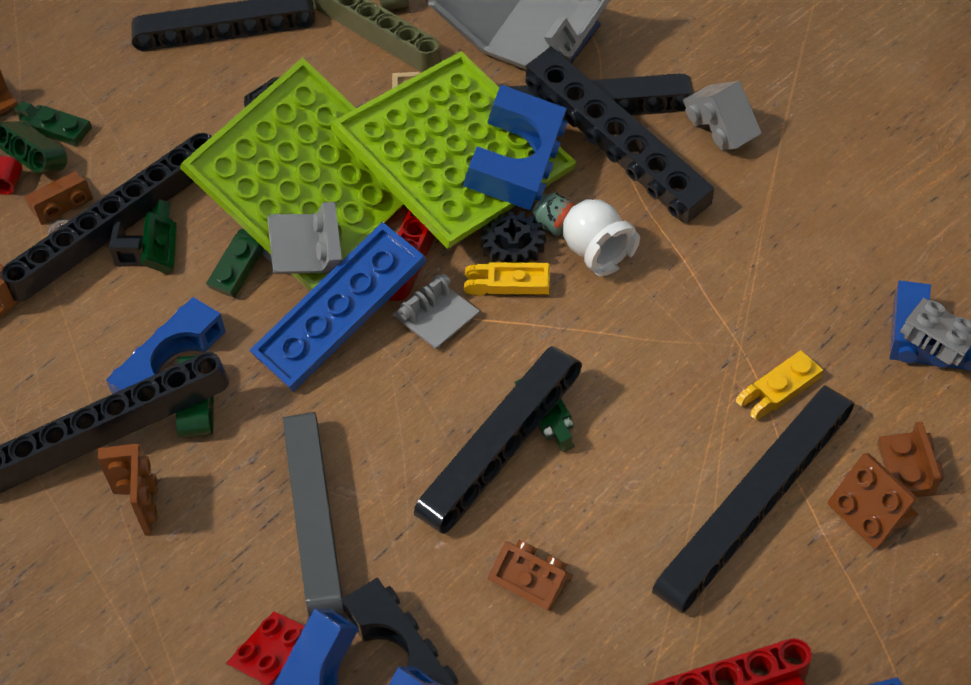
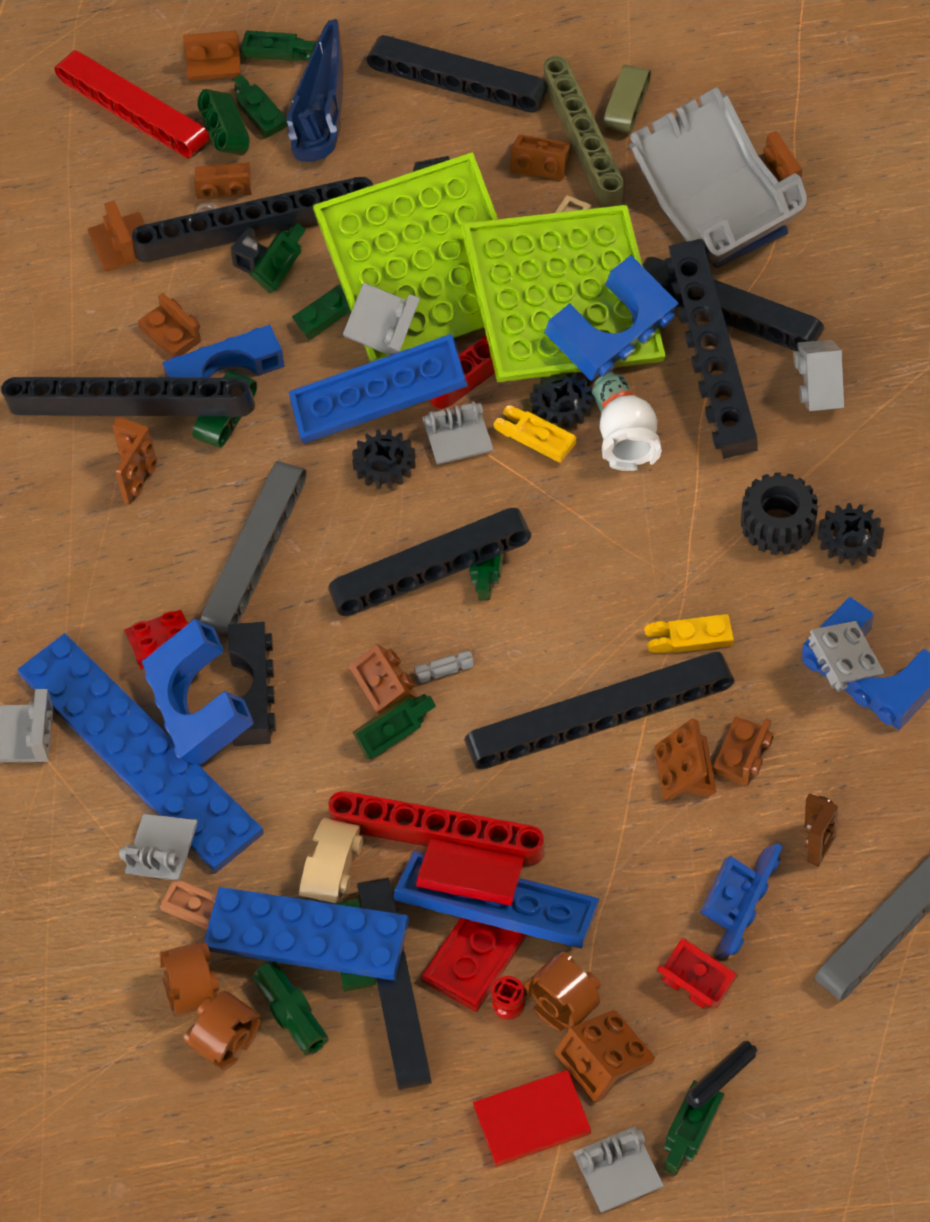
camera: 30 degrees right, 5 degrees up
none -> dark orange bracket [138,293,201,358]
none -> dark green hinge [240,30,316,61]
none -> dark blue piece [287,19,343,162]
none -> black gear [352,429,416,489]
none -> dark green hinge [352,694,436,759]
none -> light grey axle [414,650,474,683]
none -> dark orange bracket [510,134,572,180]
none -> black tyre [741,472,818,555]
none -> black gear [817,503,884,565]

